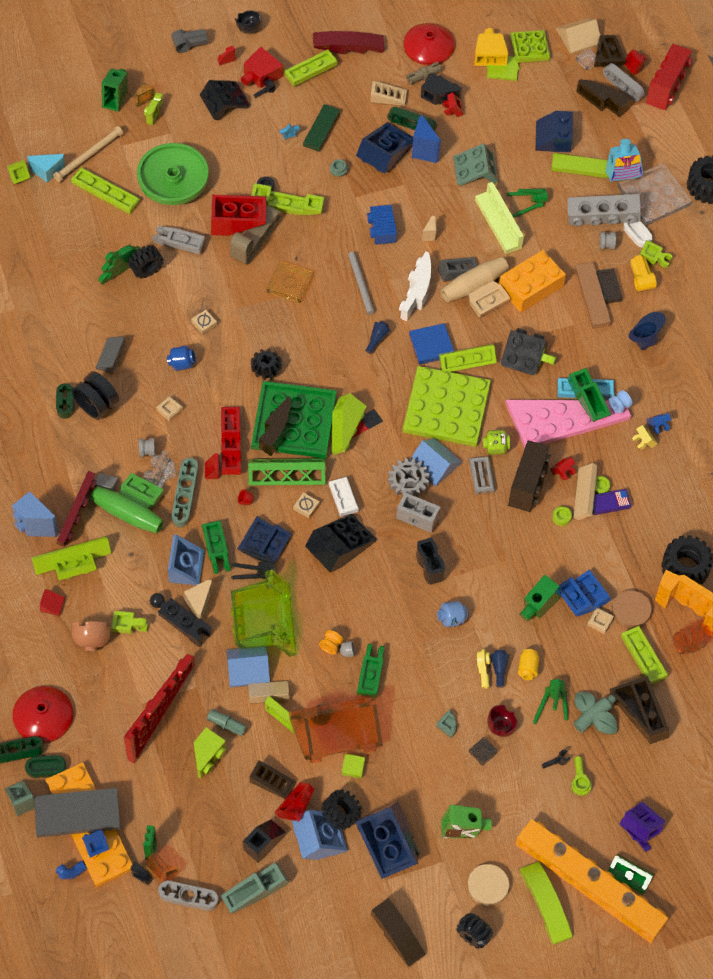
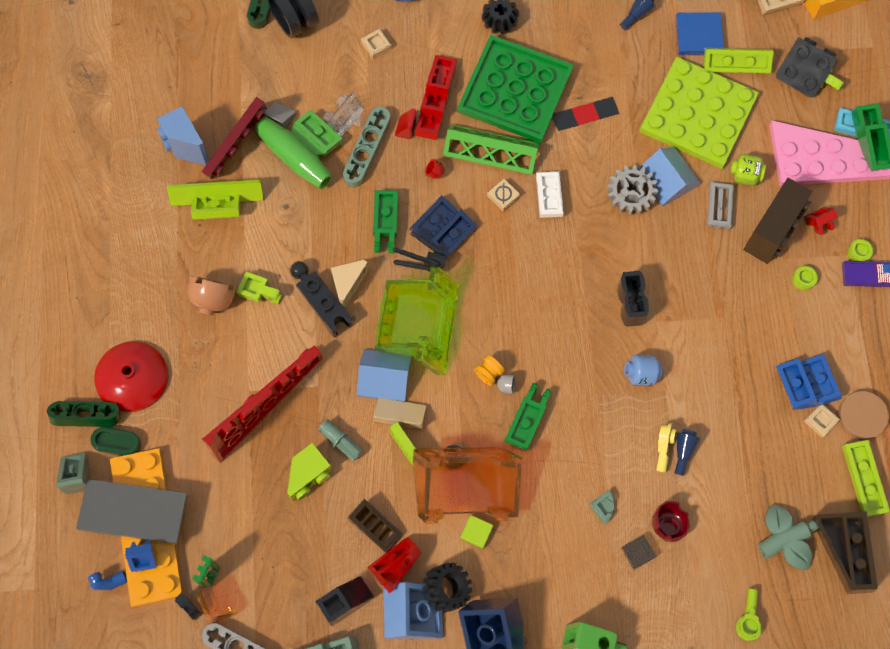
camera: 15 degrees right, 10 degrees up
red slope [39,589,65,616] -> none
light grey wheel [139,438,155,457] -> none
medium blue slope [168,534,204,585] -> none
dark brown slope [259,396,291,456] -> none
black slope [305,514,377,573] -> none
lime slope [331,393,367,455] -> none
light grey brick [396,492,440,533] -> none
yellow brick [518,649,540,680] -> none
green torso [519,574,560,621] -> none
green plant [533,679,568,724] -> none
black hand [541,750,570,769] -> none
tan tile [573,463,597,520] -> none

